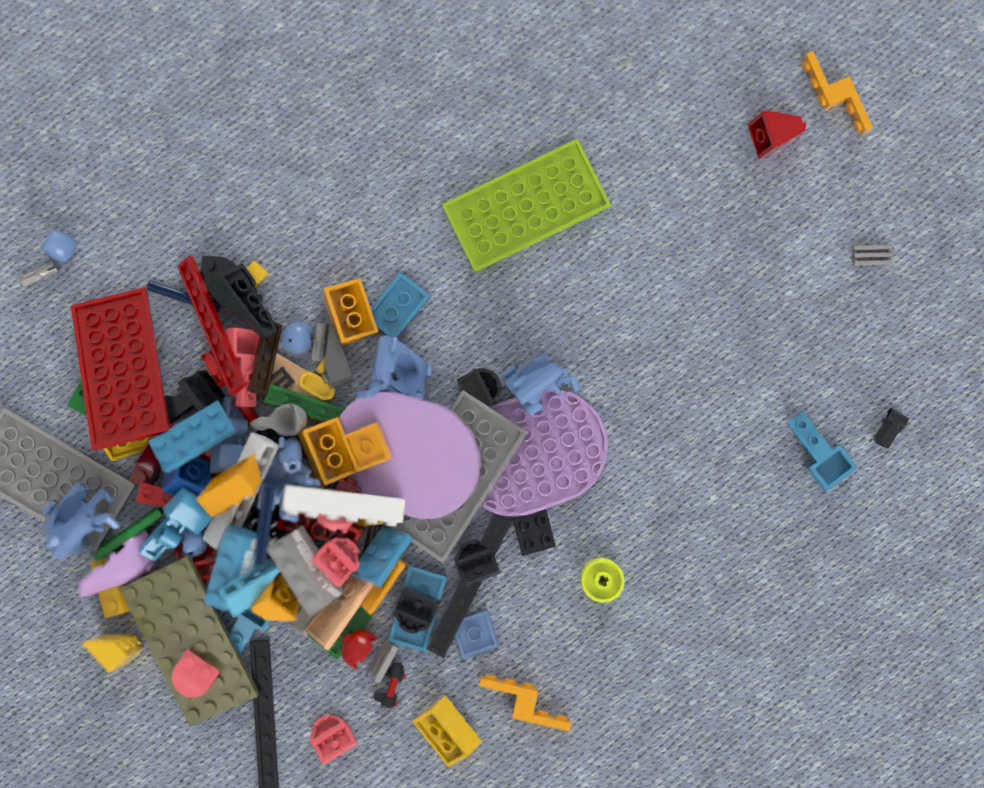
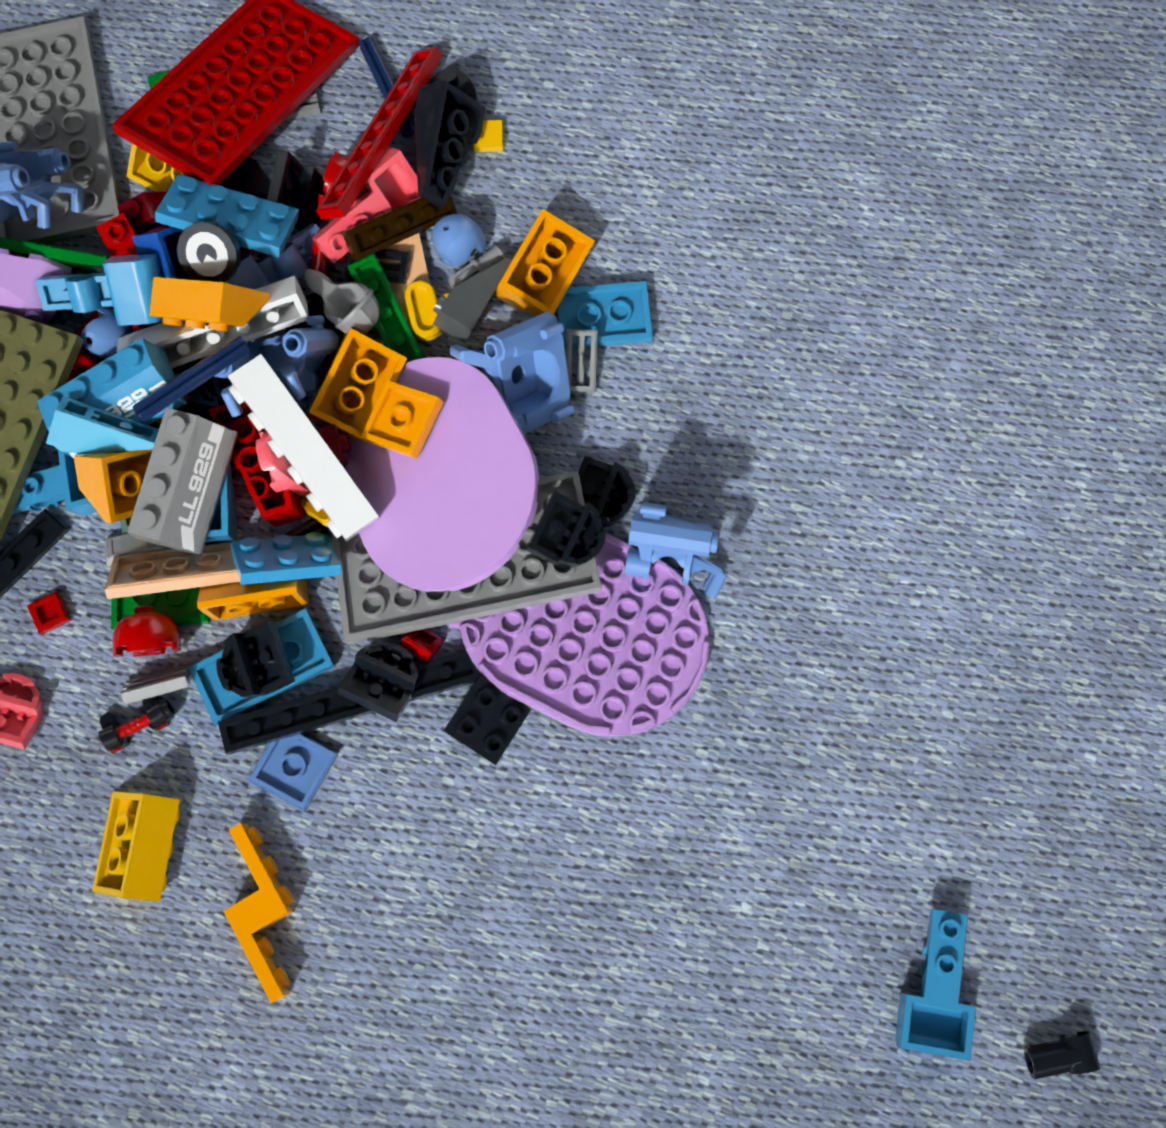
camera: 45 degrees right, 10 degrees down
coral slope [310,538,360,588] -> none
lime plate [442,138,611,273] -> none
neon yellow wheel [580,557,625,603] -> none
none -> red tile [27,591,72,635]
none -> black tile [177,221,242,282]
none -> red tile [400,629,444,662]
none -> black slope [525,491,606,568]
none -> light grey tile [566,329,597,393]

